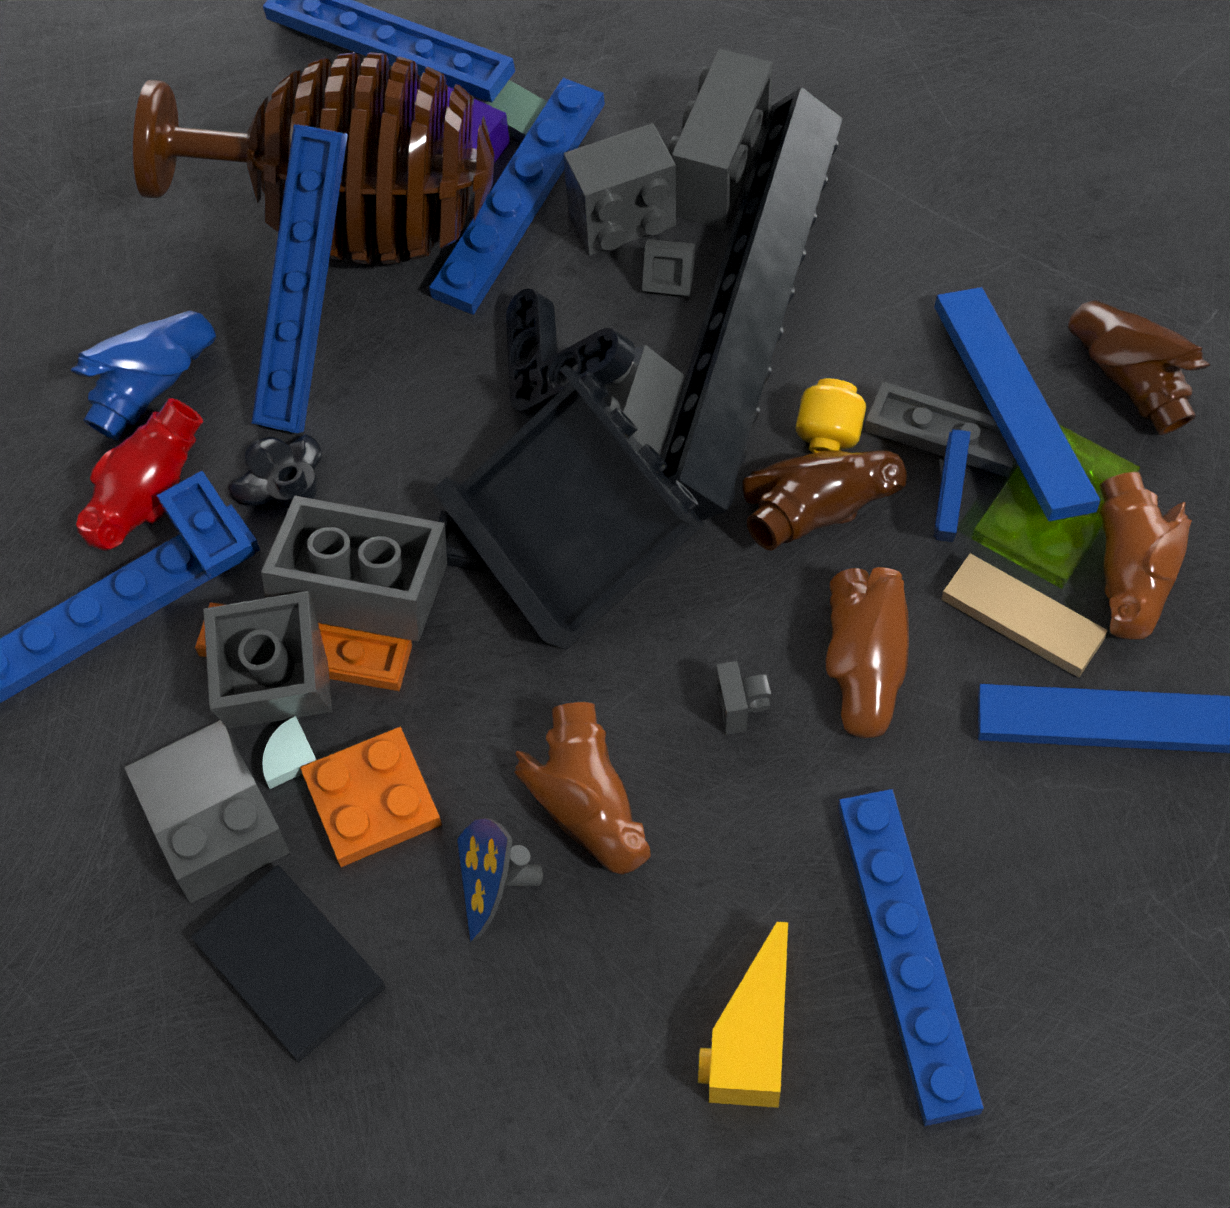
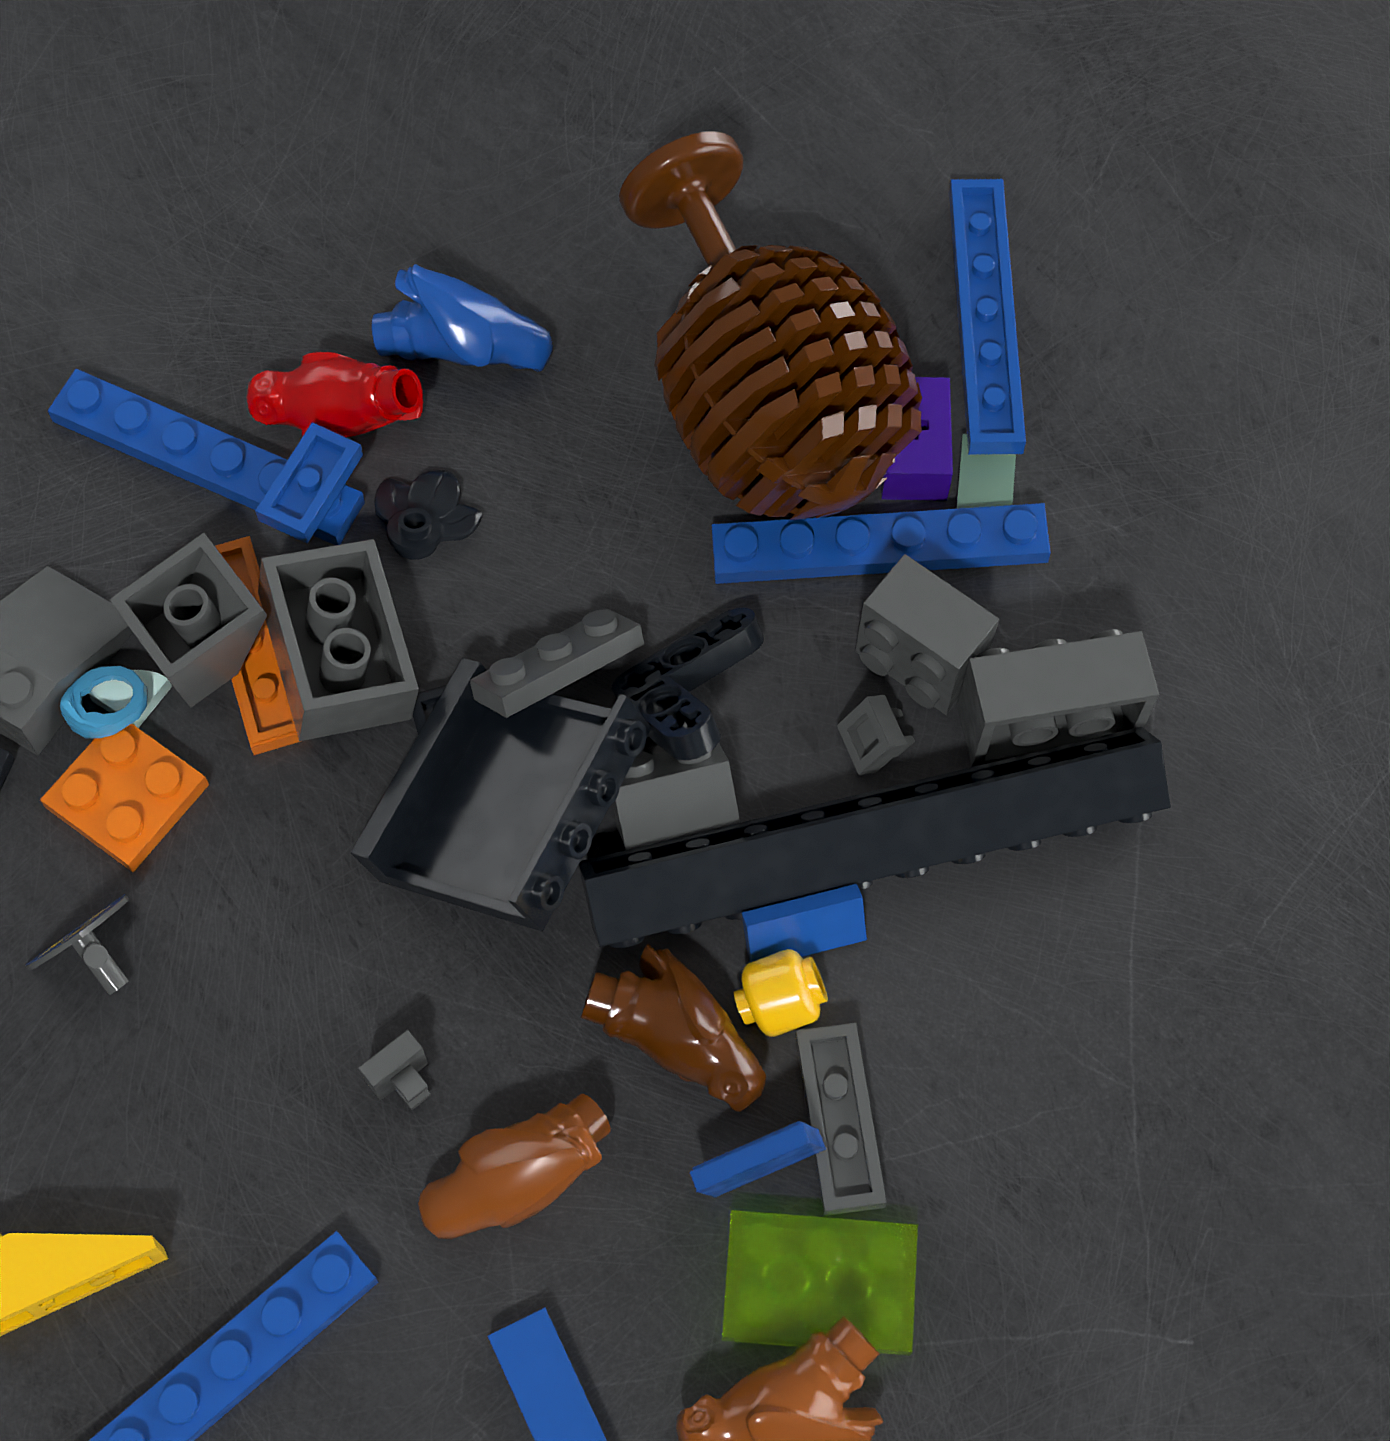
camera: 55 degrees right, 5 degrees up
blue tile [252,124,348,433] -> none
dark orange animal [514,702,651,875] -> none
blue tile [934,287,1100,522] -> none
tan tile [941,553,1108,678] -> none
reddish brown animal [1068,300,1210,435] -> none
none -> dark azure piece [60,666,148,739]
none -> dark grey plate [470,608,644,718]
none -> blue tile [741,884,867,963]

